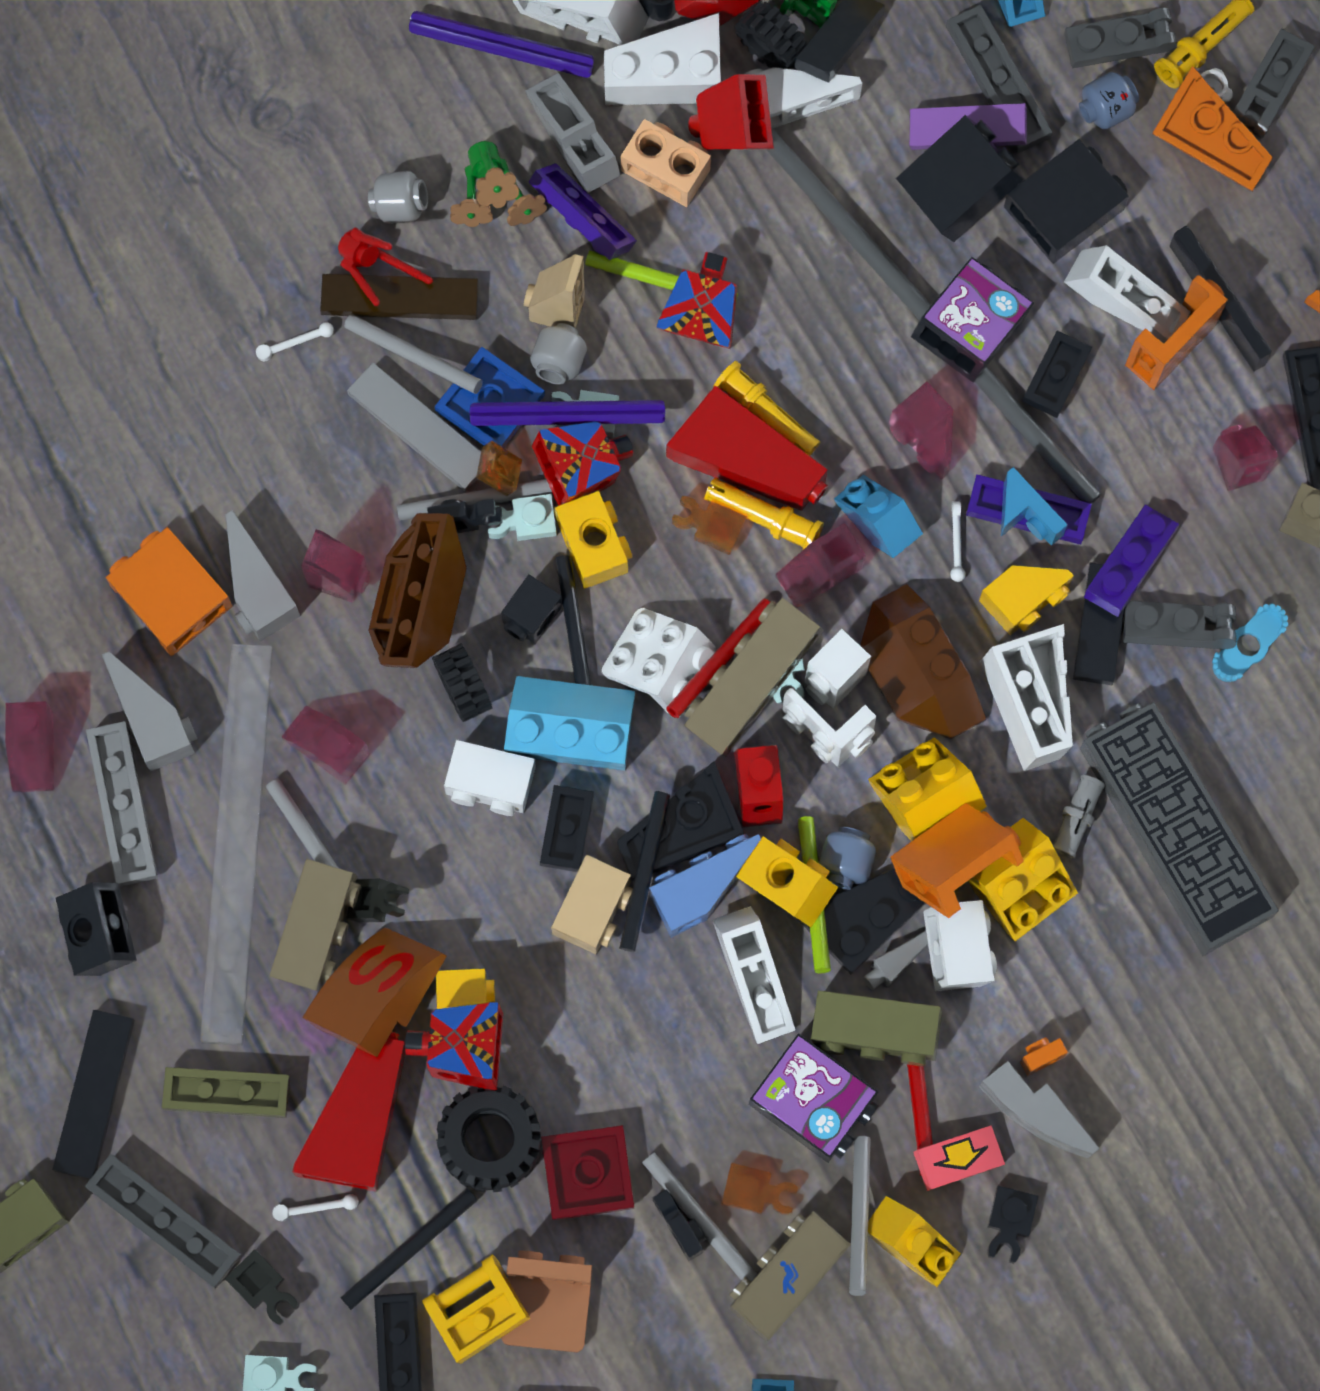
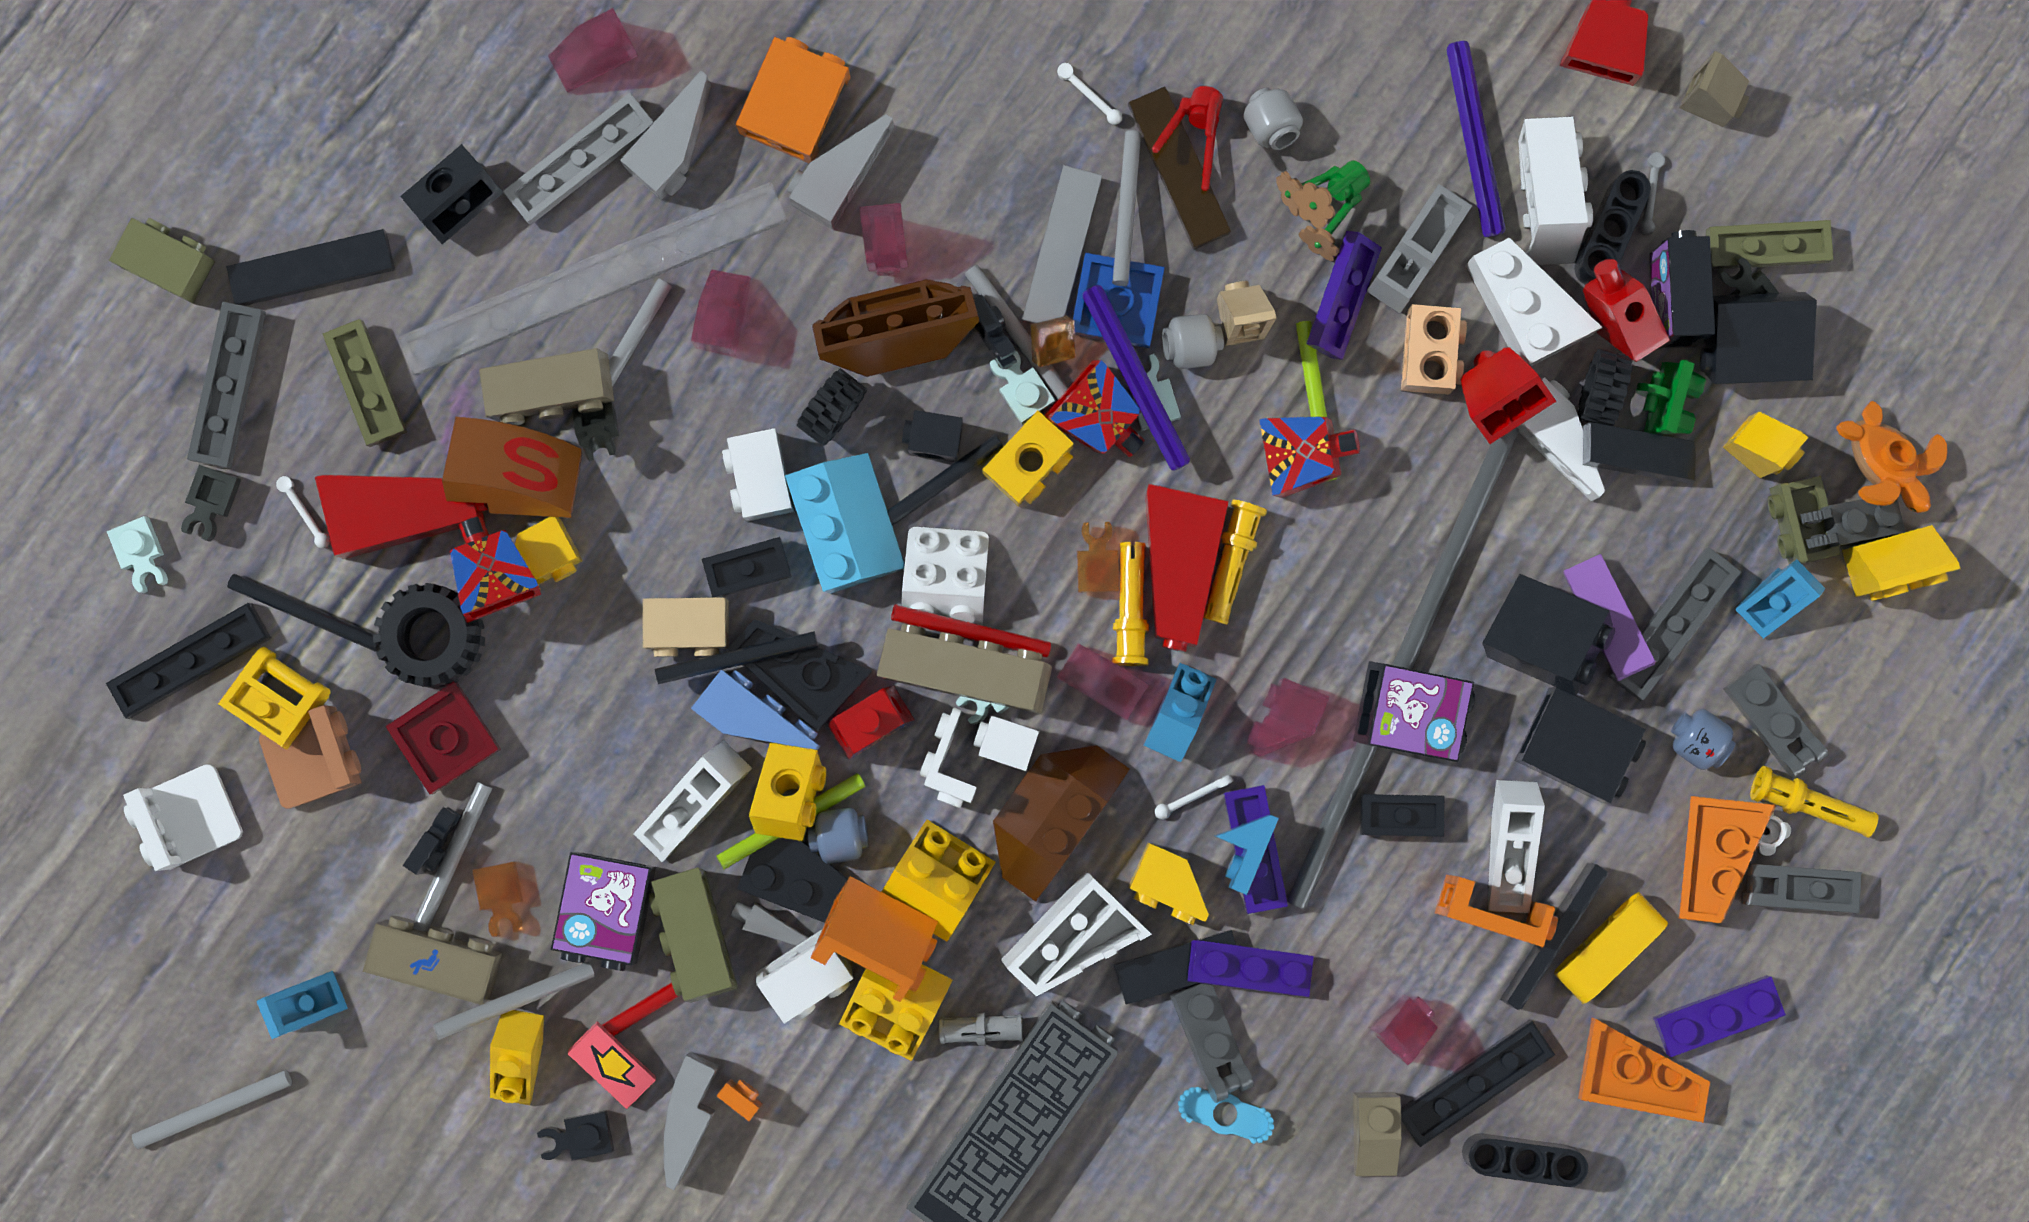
camera: 65 degrees right, 10 degrees up
none -> yellow beam [1554,892,1668,1004]

